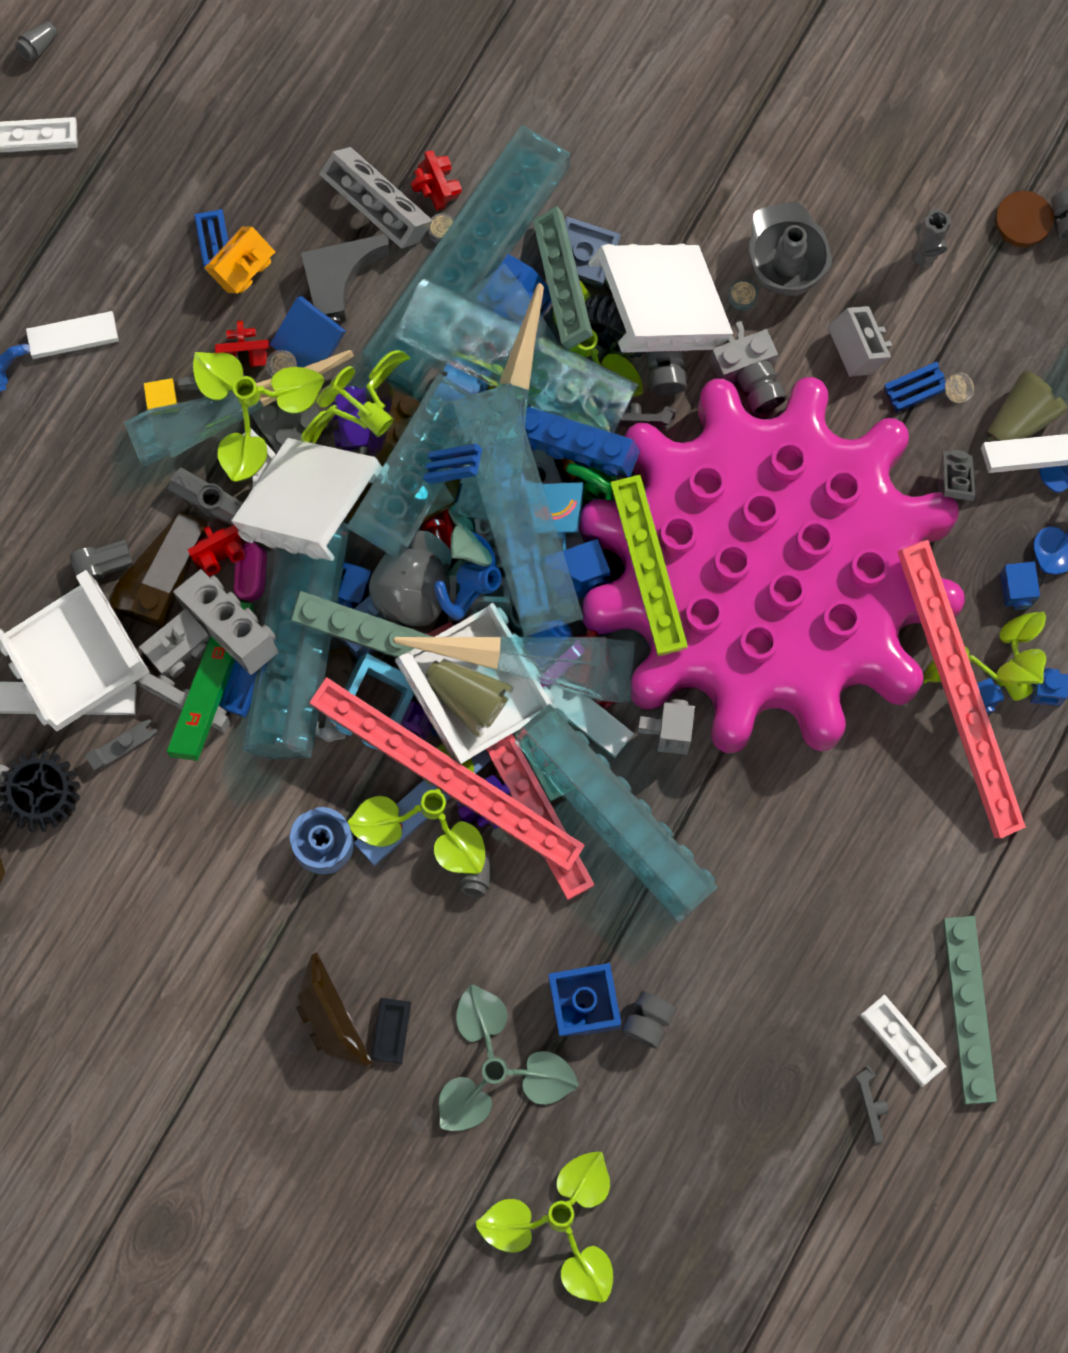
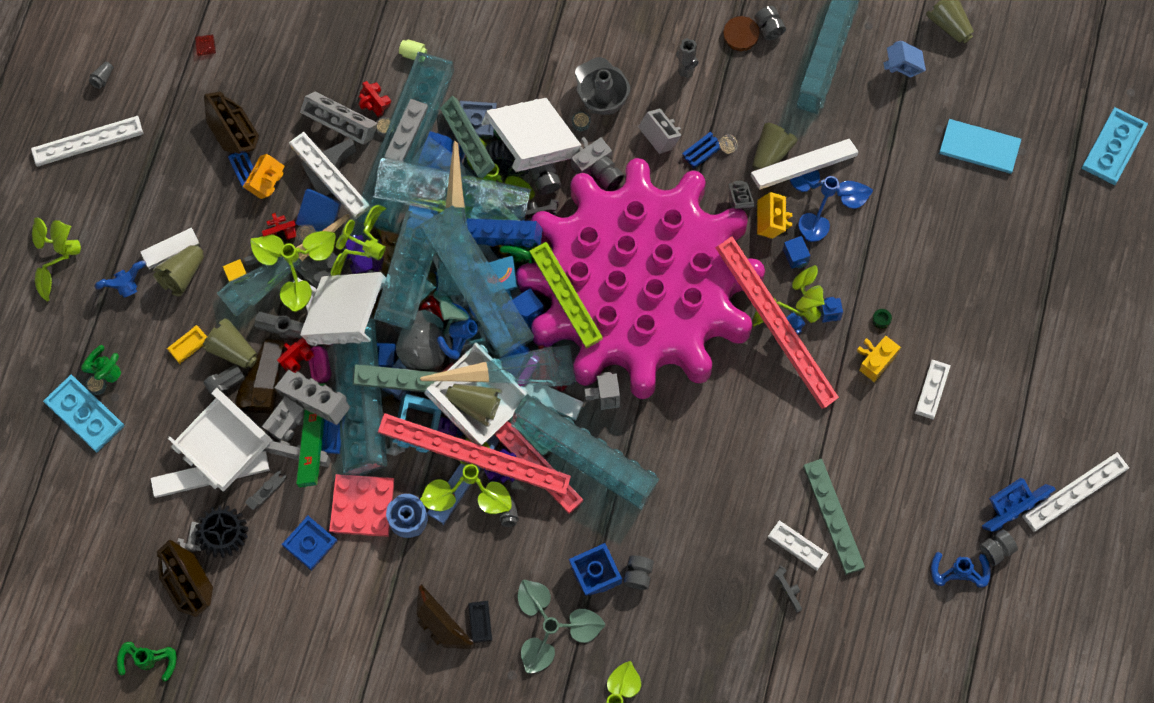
camera: 10 degrees left, 5 degrees down
blue tile [423,444,482,484] -> none
none -> olive cone [153,245,204,296]
none -> yellow tile [167,325,207,364]
none -> clear red tile [195,34,216,56]
none -> olive cone [203,318,257,369]
none -> dark brown wedge [204,91,259,154]
none -> blue tile [282,515,337,571]
none -> white tile [289,132,371,219]
none -> coral plate [329,474,395,537]
none -> light grey plate [382,99,428,171]
none -> yellowish green brick [399,39,427,62]
none -> yellow brick [757,192,792,239]

